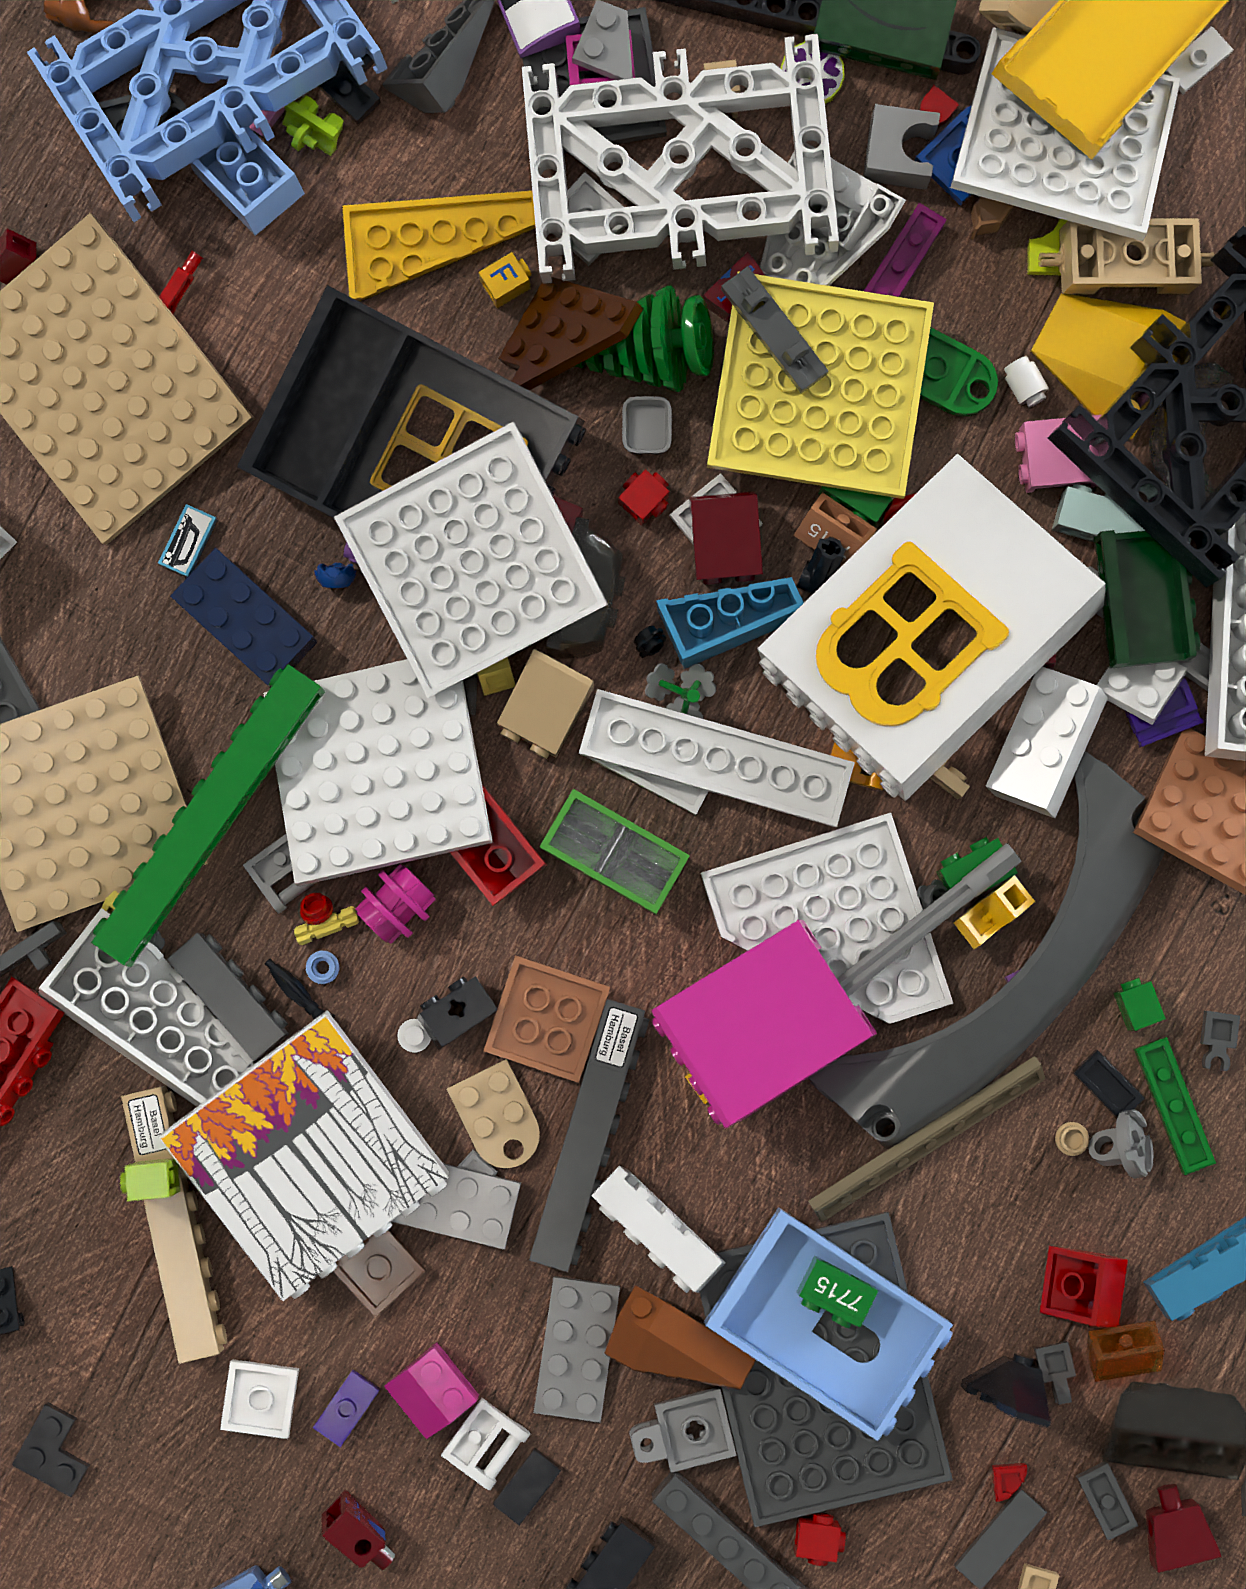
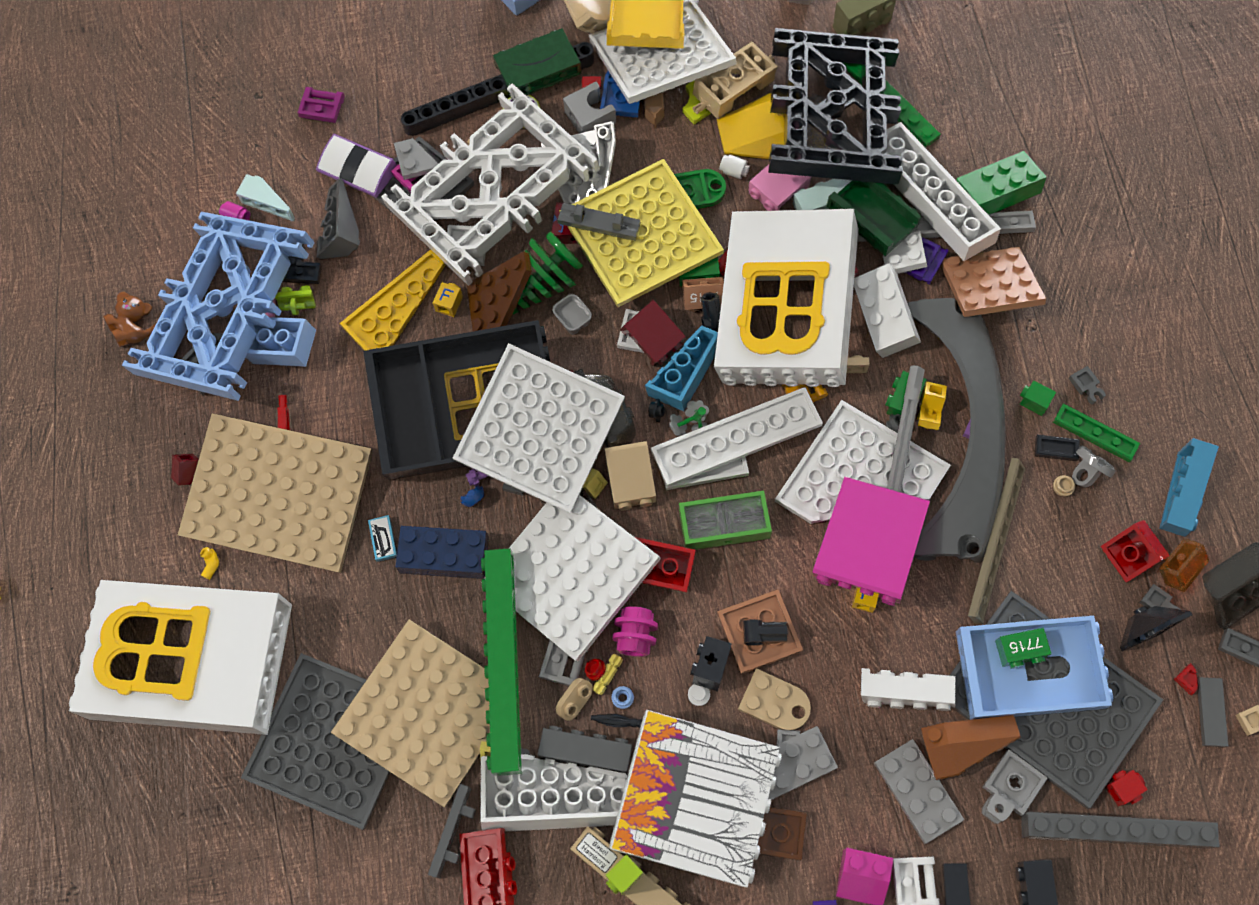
camera: 30 degrees left, 15 degrees down
dark grey brick [529,999,650,1272] -> none
red brick [618,469,670,526] -> none
magenta plate [864,203,947,297] -> none
none -> tan plate [556,678,593,720]
none -> black piece [743,619,788,646]

